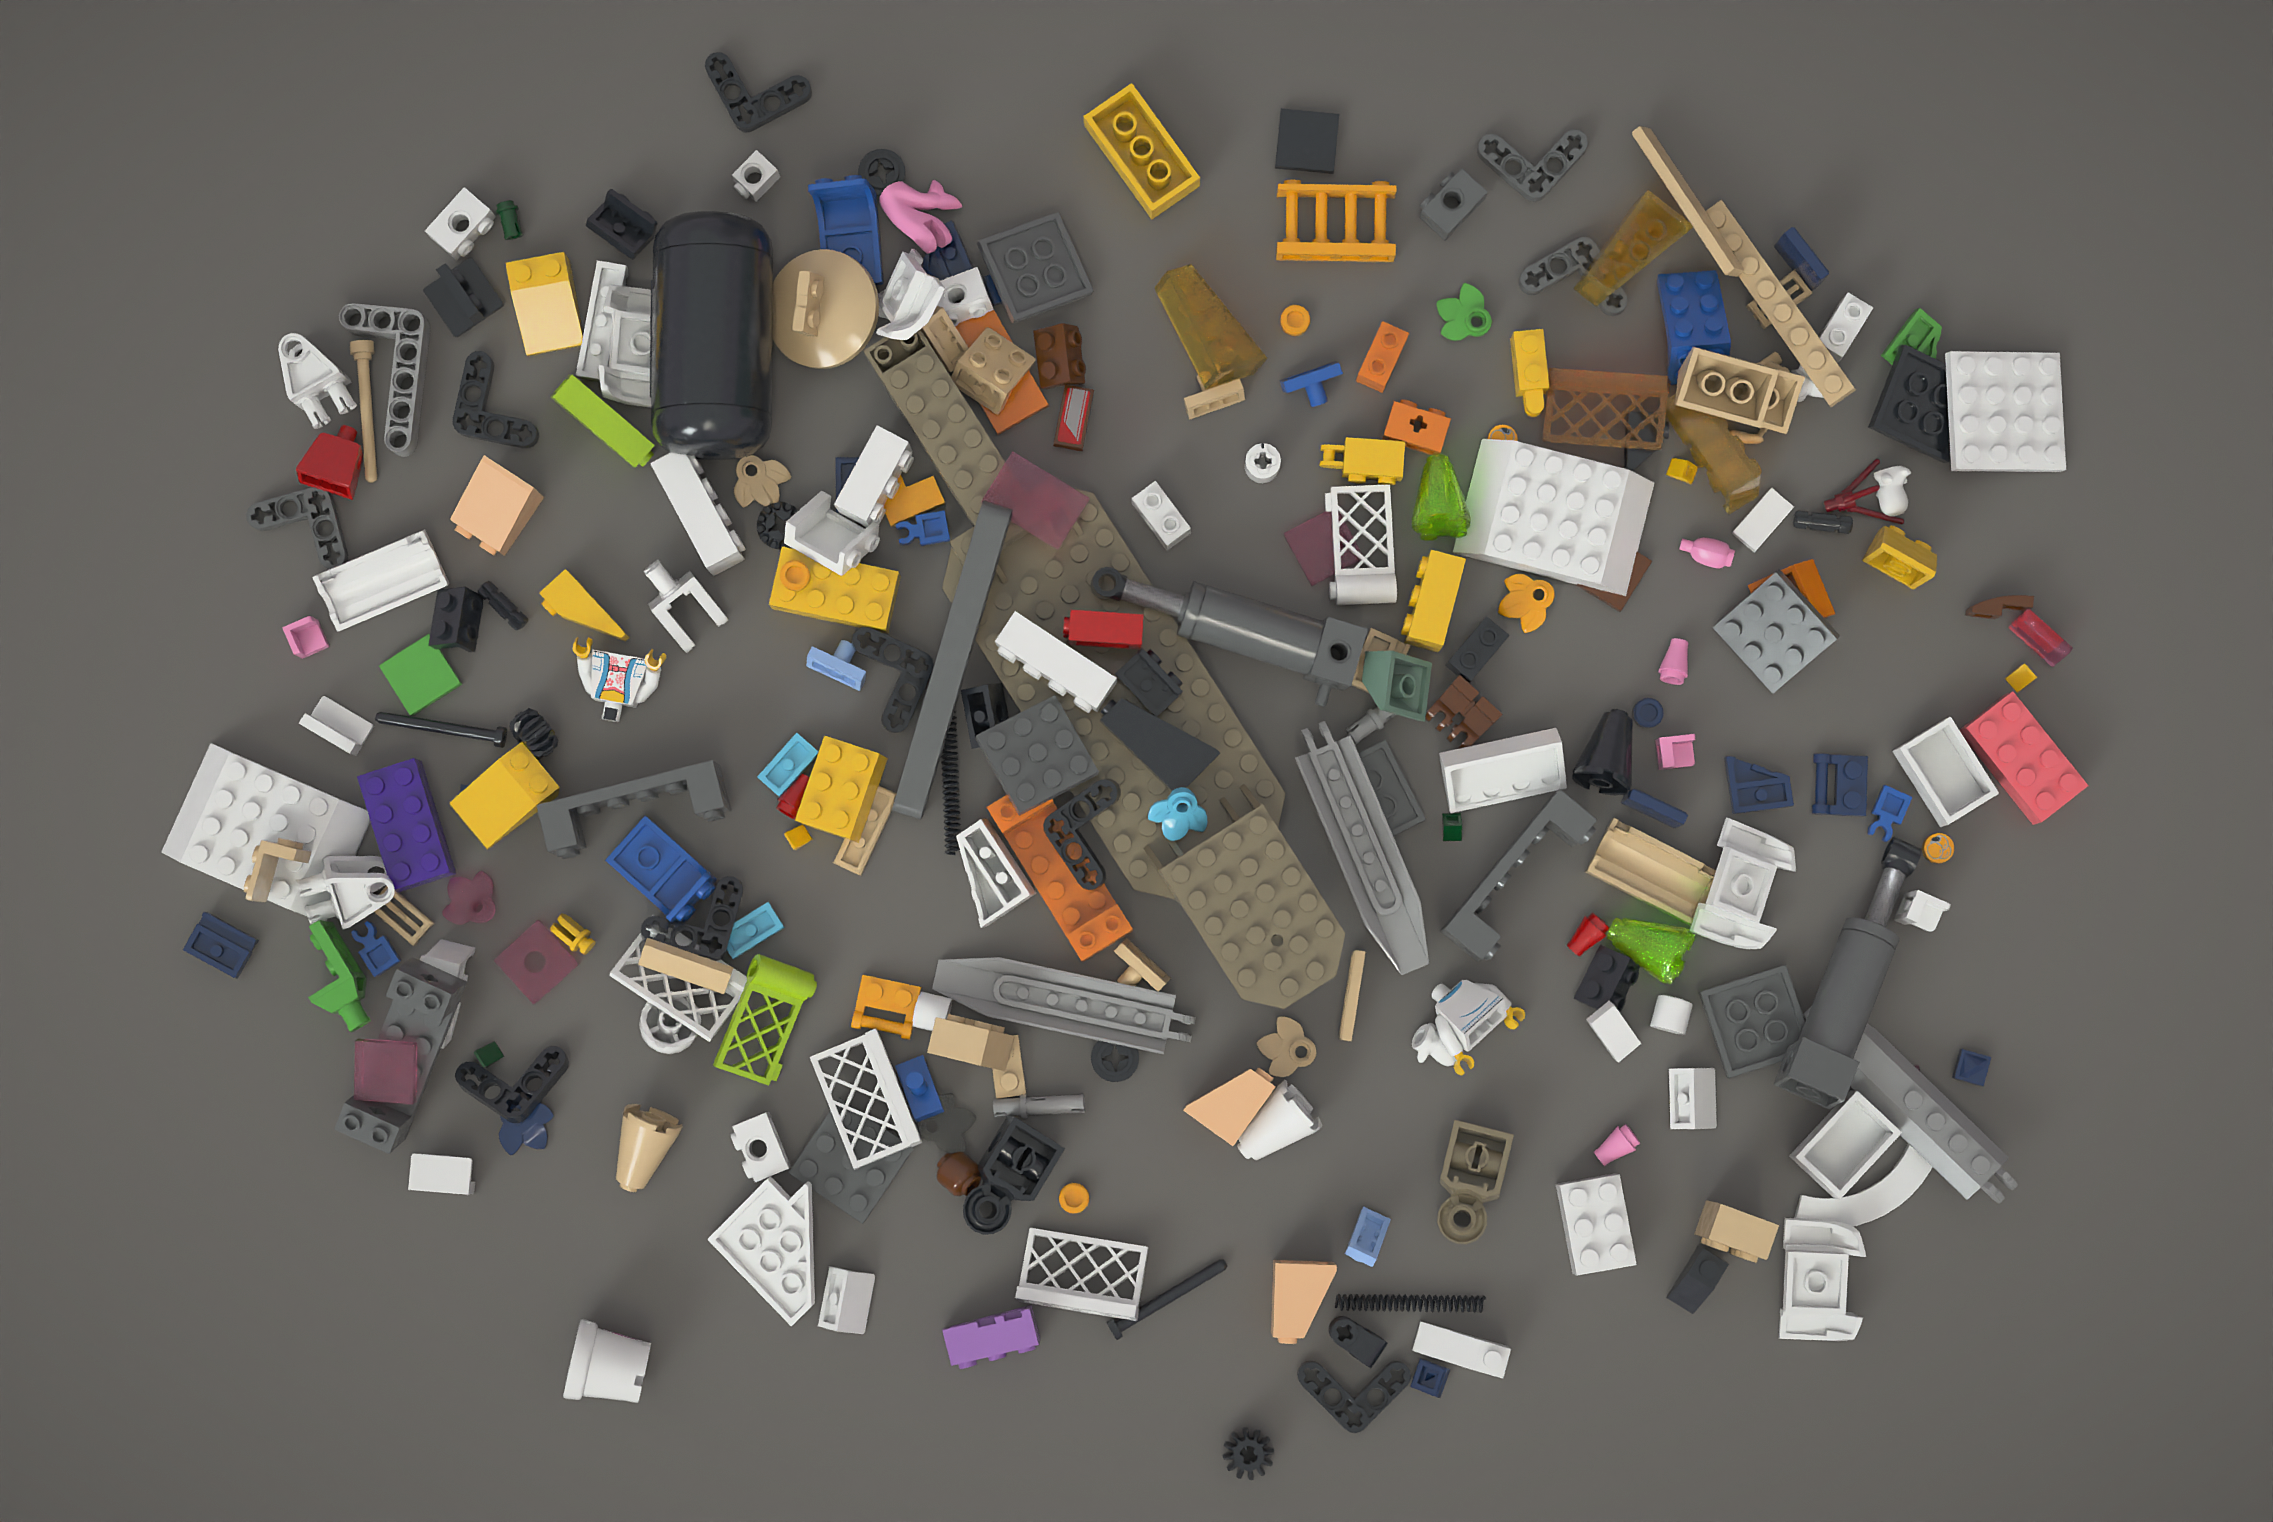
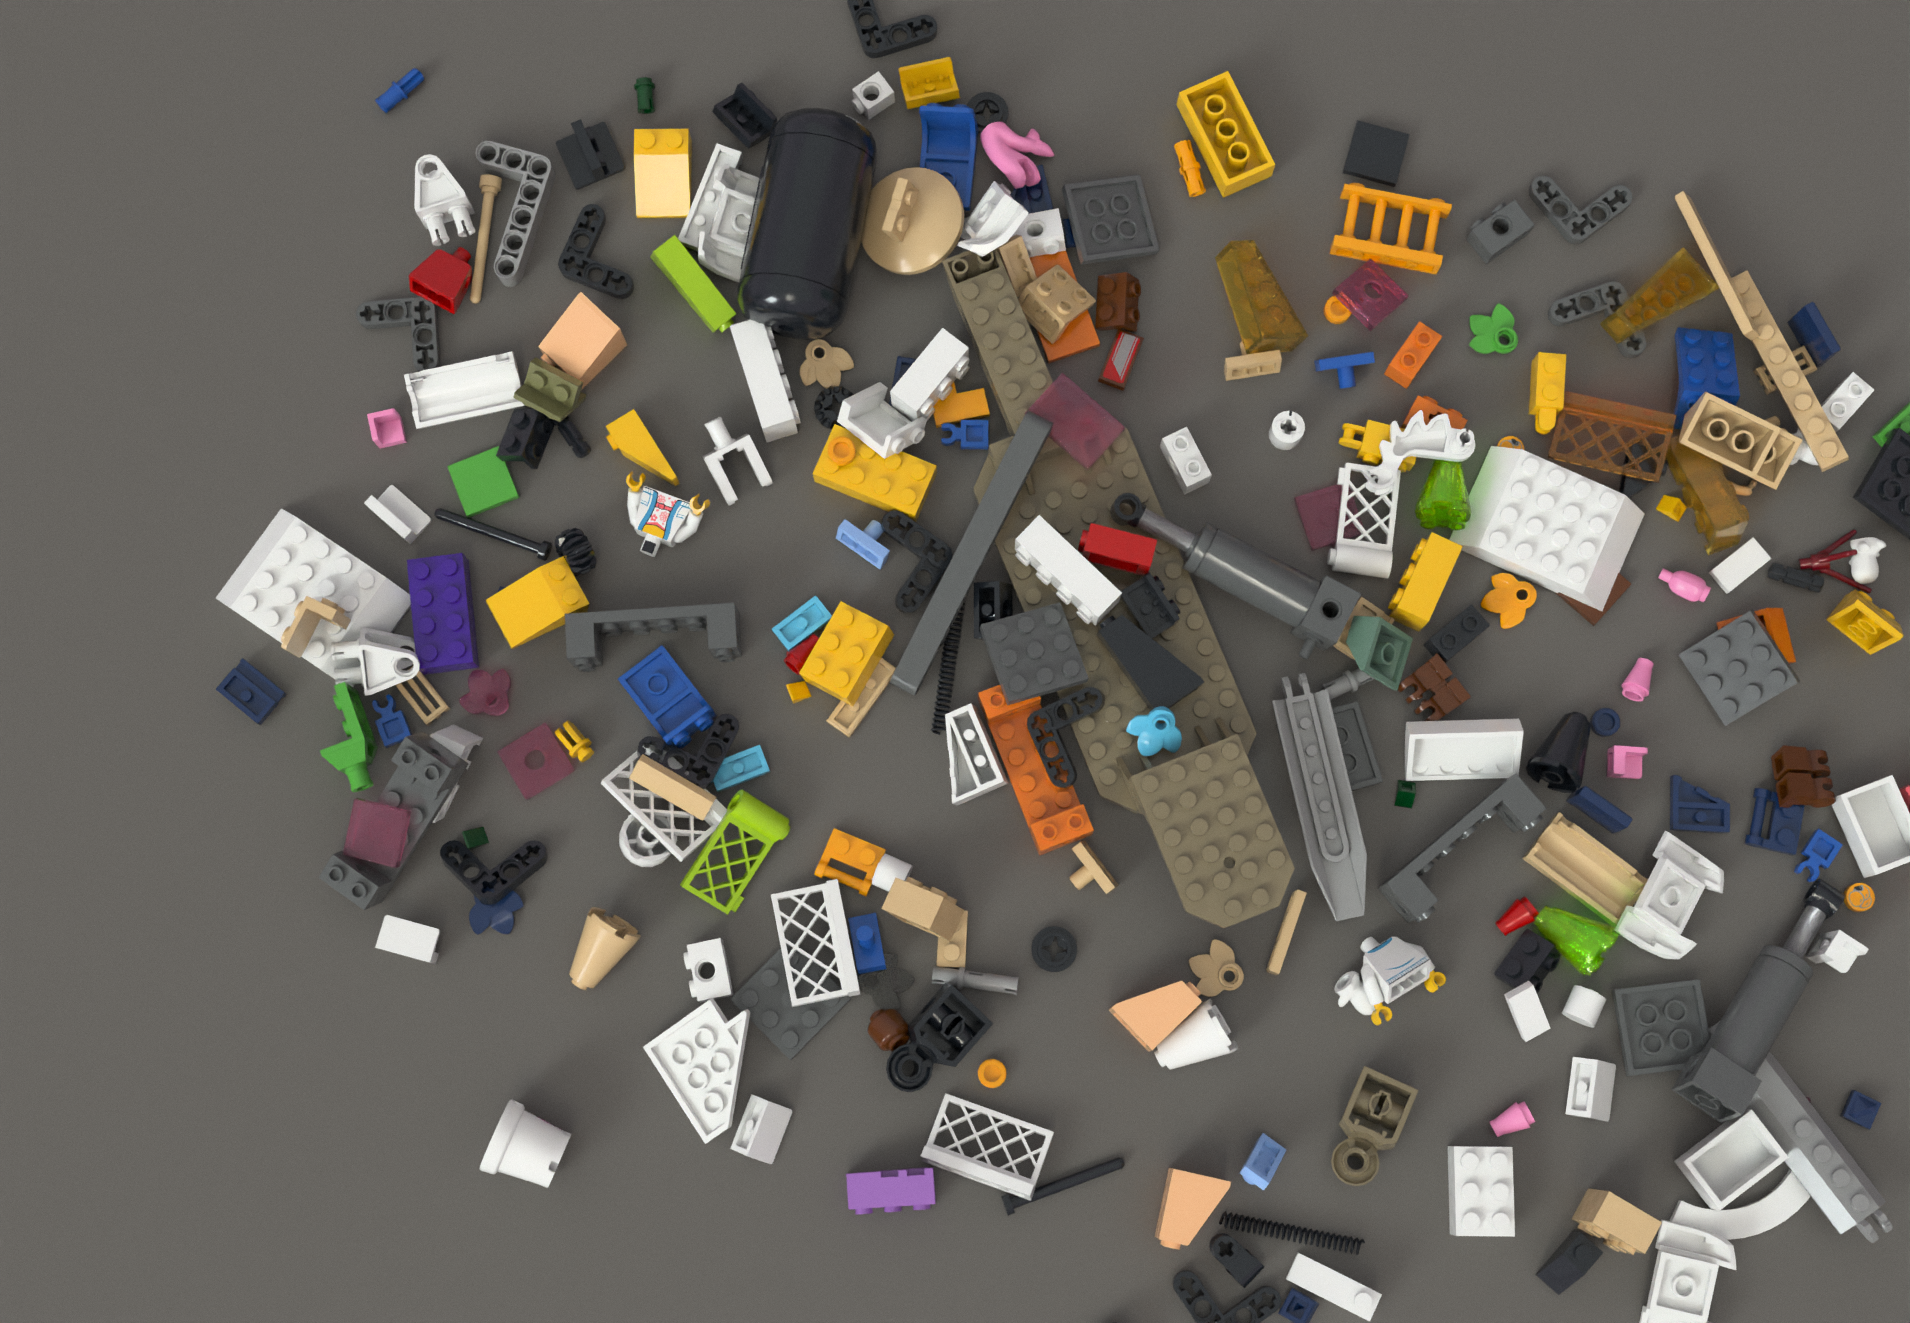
camera: 10 degrees right, 5 degrees down
white brick [425,187,496,260] -> none
light grey hinge [932,957,1196,1054] -> none
none -> blue axle [375,68,425,114]
none -> olive bracket [513,357,587,422]
none -> yellow bracket [898,57,960,109]
none -> light orange pin [1174,140,1206,197]
none -> clear pink piece [1332,258,1409,331]
none -> white animal [1365,410,1475,495]
none -> reddish brown legs [1771,745,1836,808]

